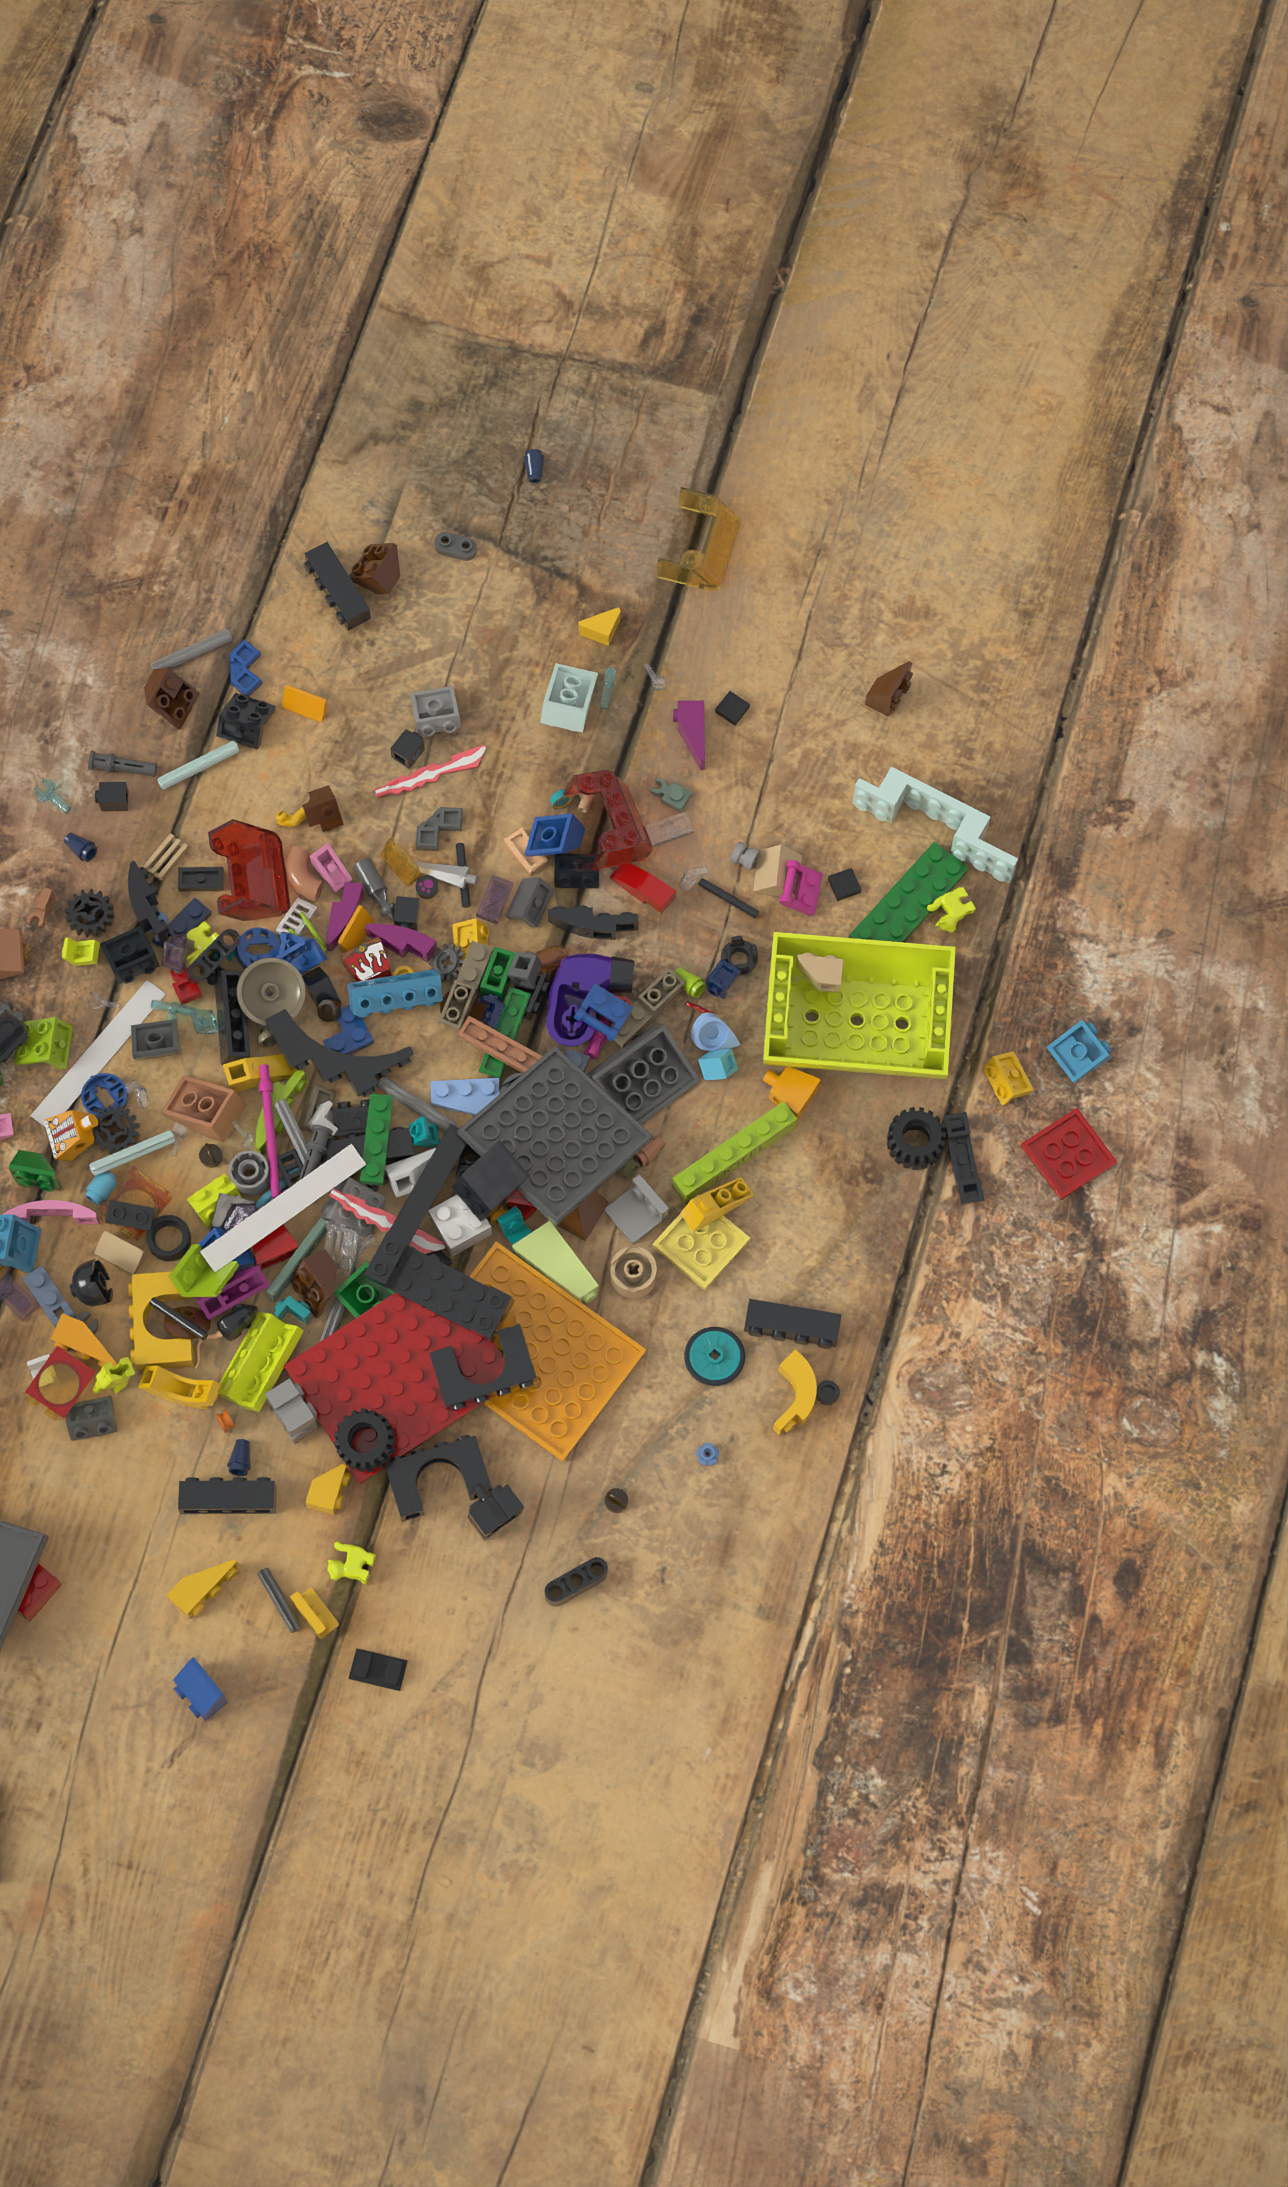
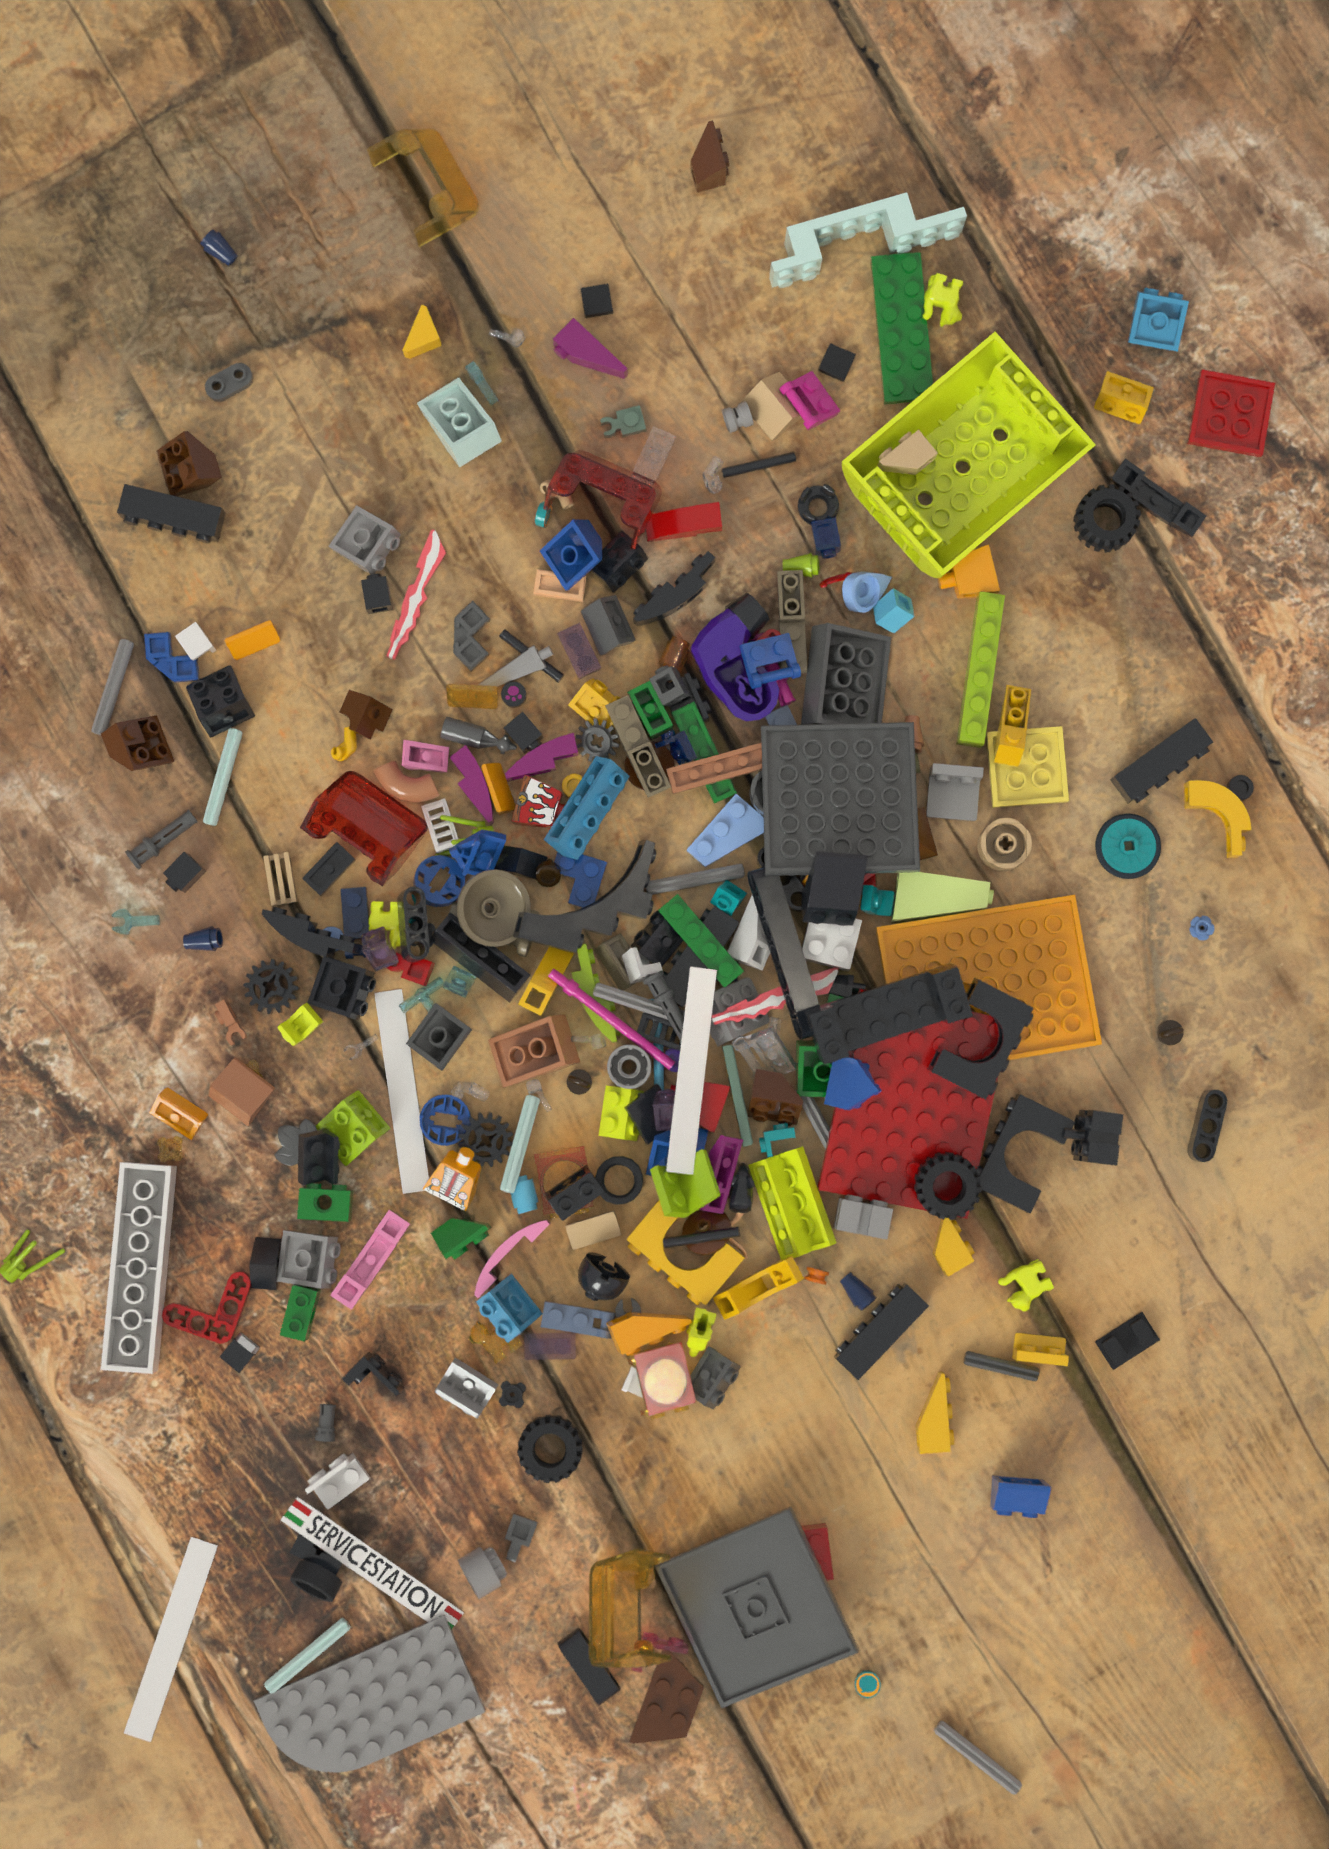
camera: 45 degrees left, 15 degrees up
none -> white panel [175,622,216,660]
none -> blue slope [824,1057,882,1110]

